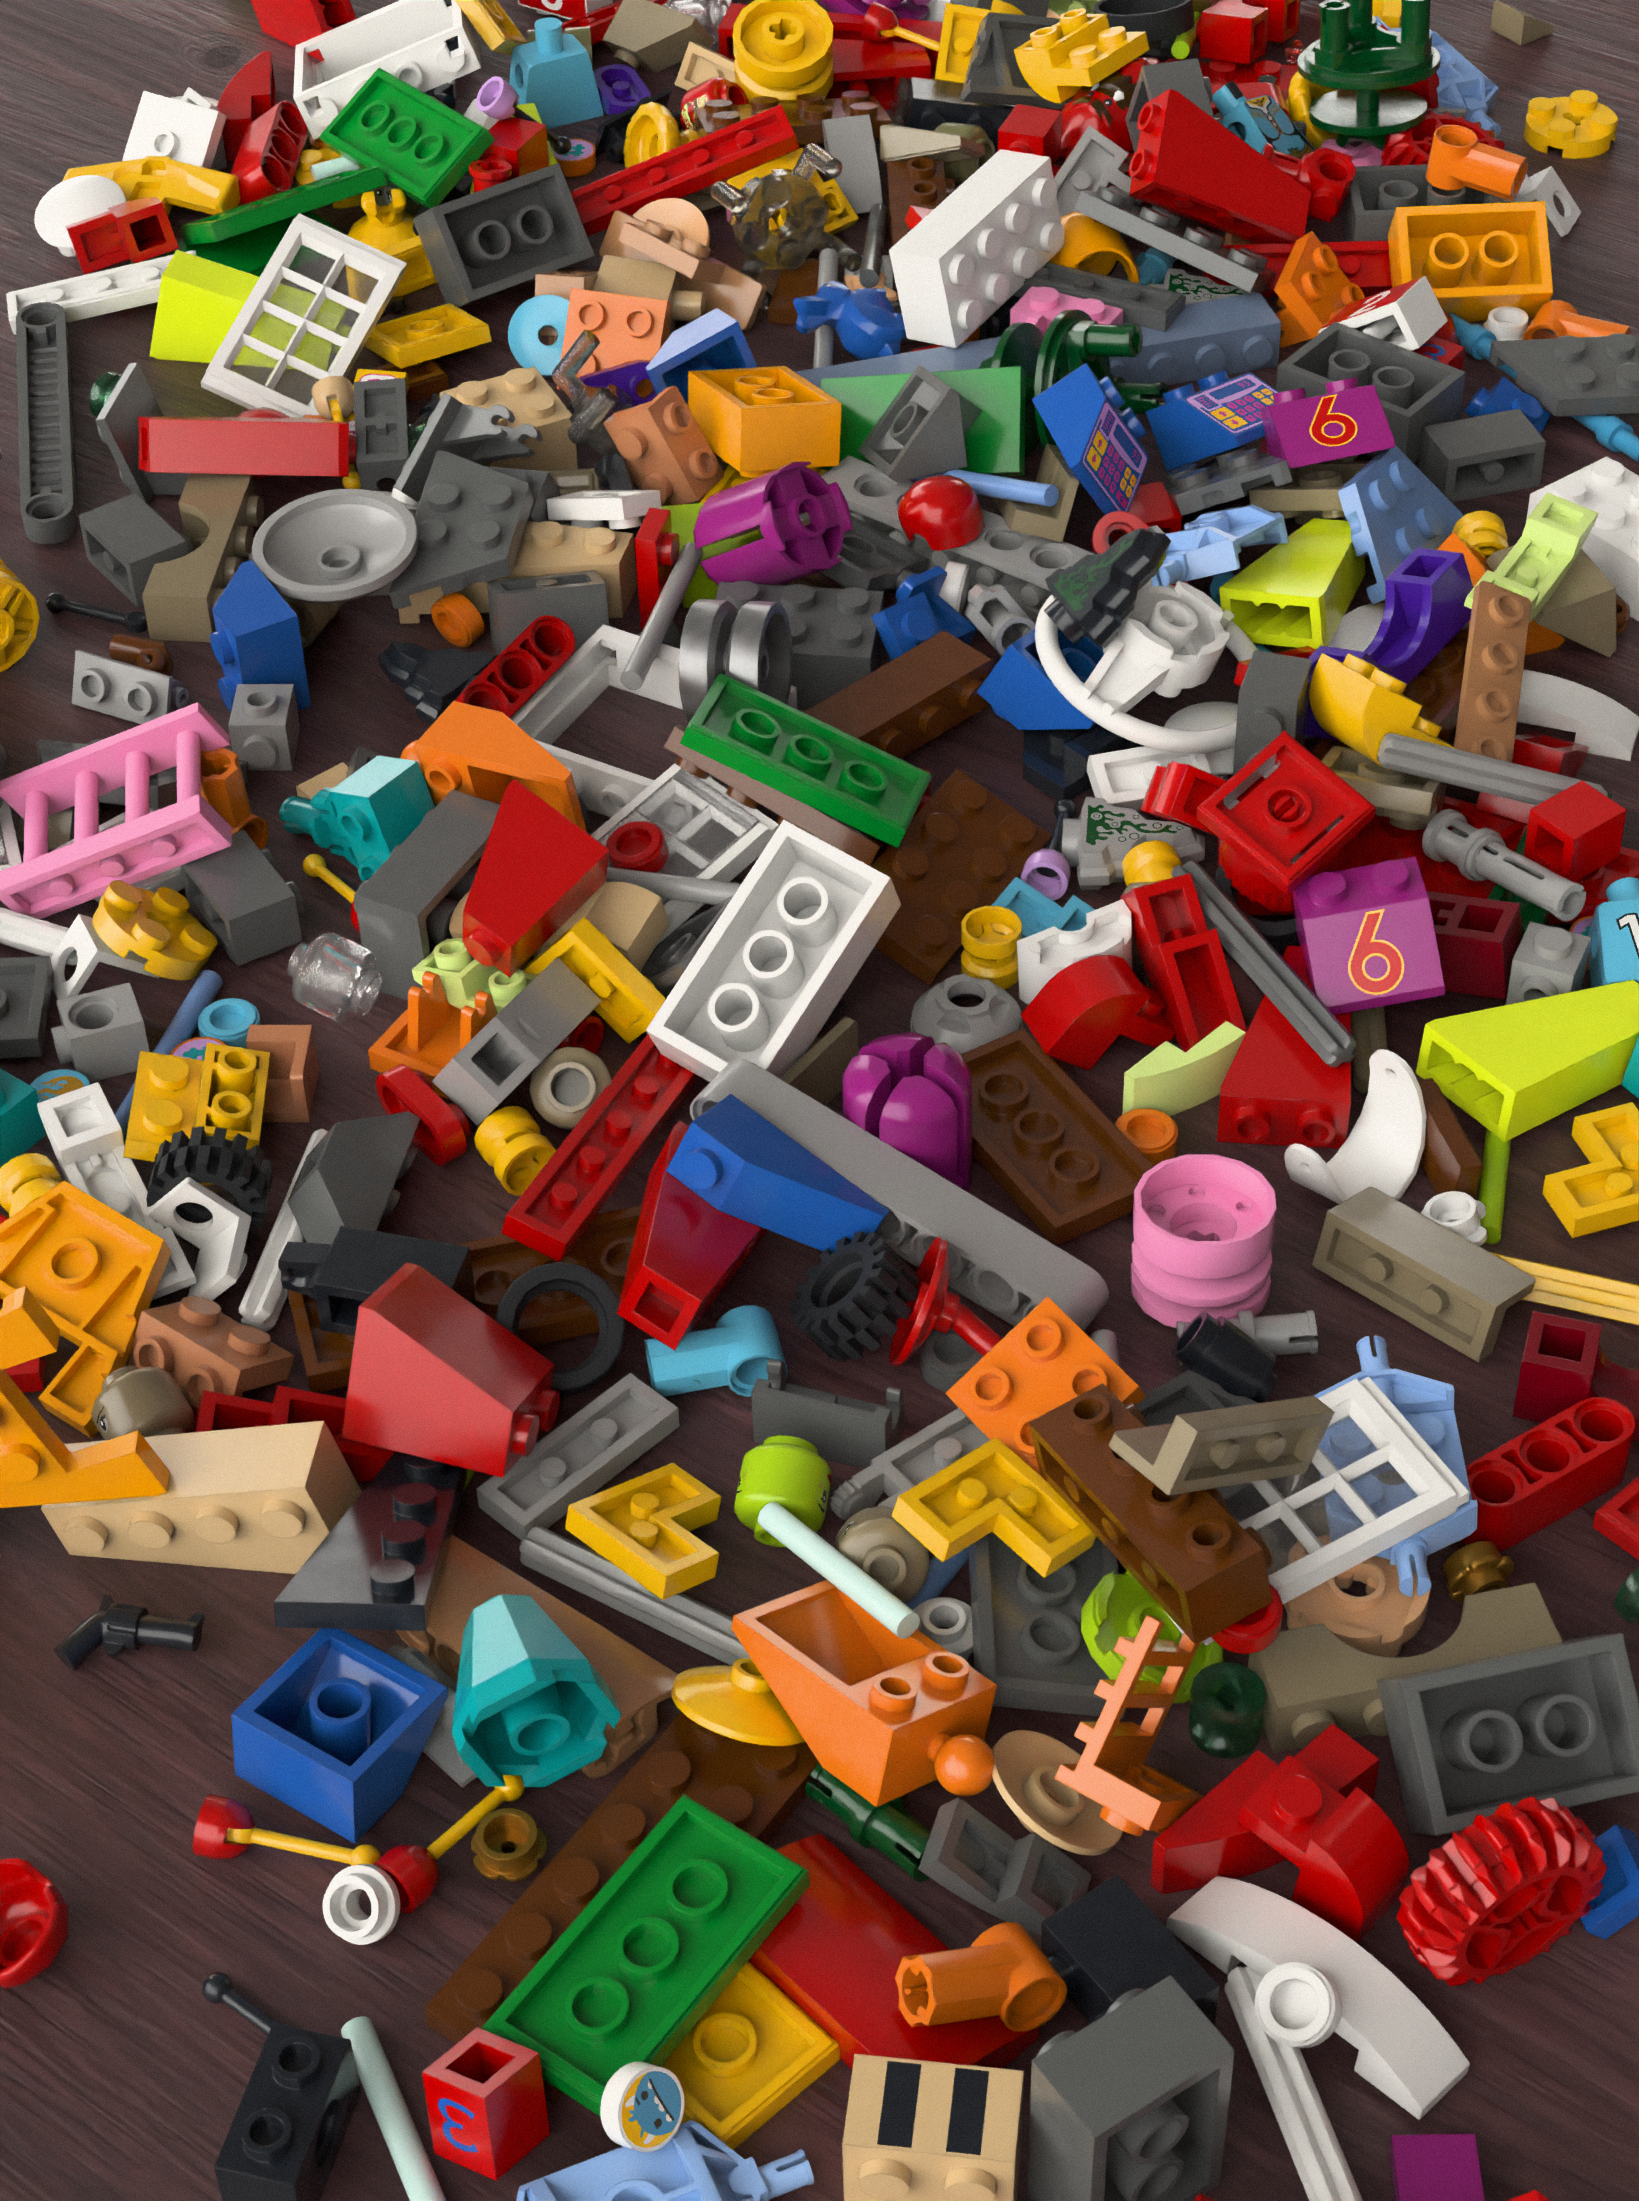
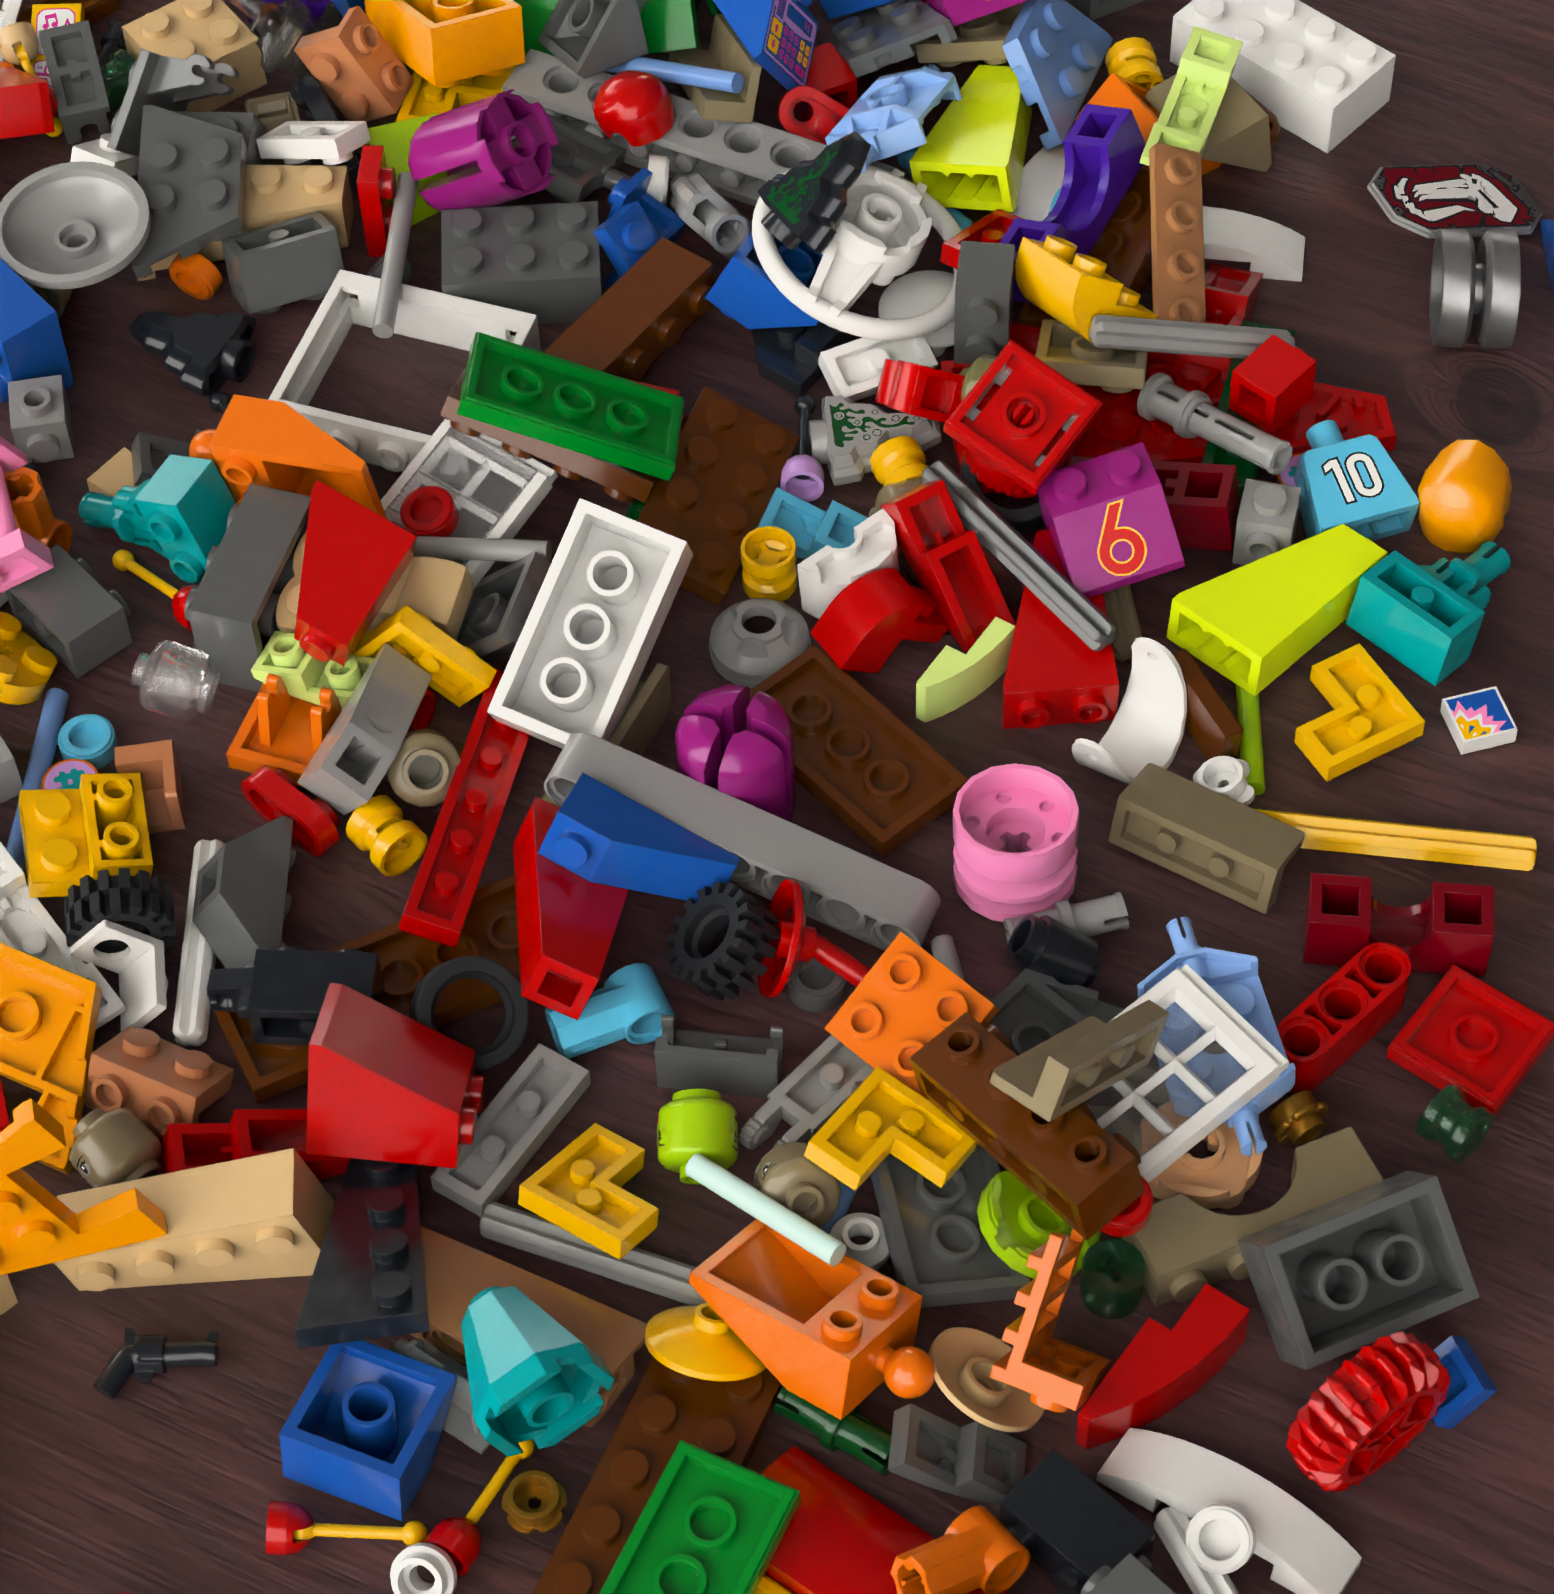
camera: 10 degrees left, 10 degrees up
red beam [455,615,576,718] -> none
flat silver wheel [678,599,793,723] -> none
orange tile [1115,1108,1178,1166] -> none
red brick [1238,1755,1409,1944] -> none

